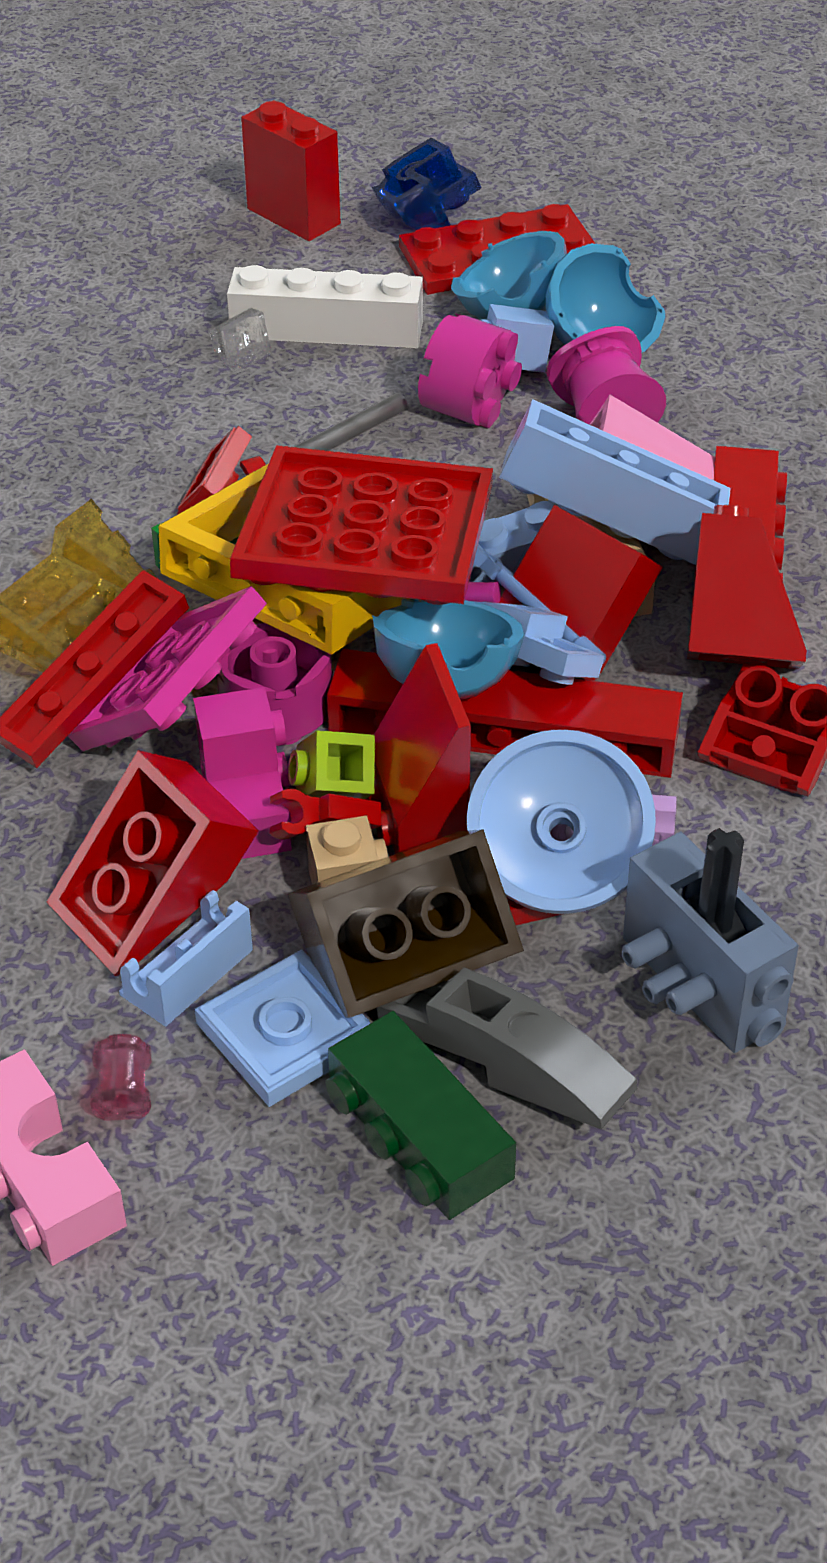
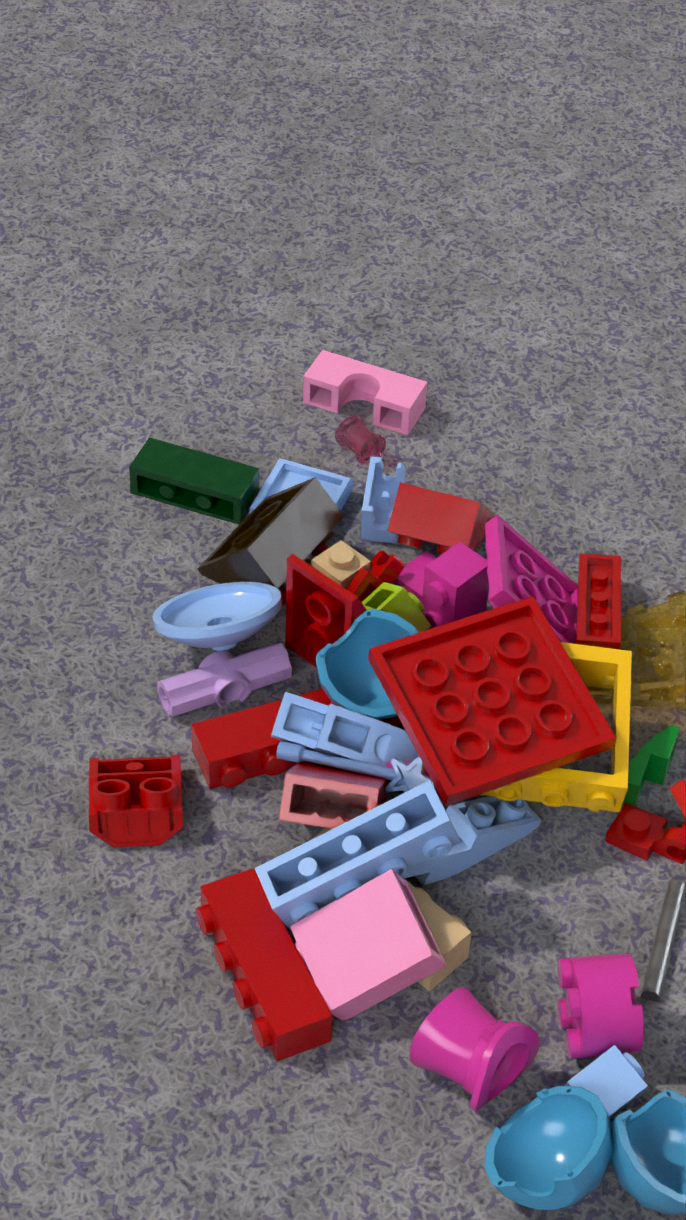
camera: 145 degrees right, 0 degrees up
dark grey slope [377,967,637,1130] -> none
sand blue piece [622,828,799,1054] -> none
red slope [687,505,807,669] -> none

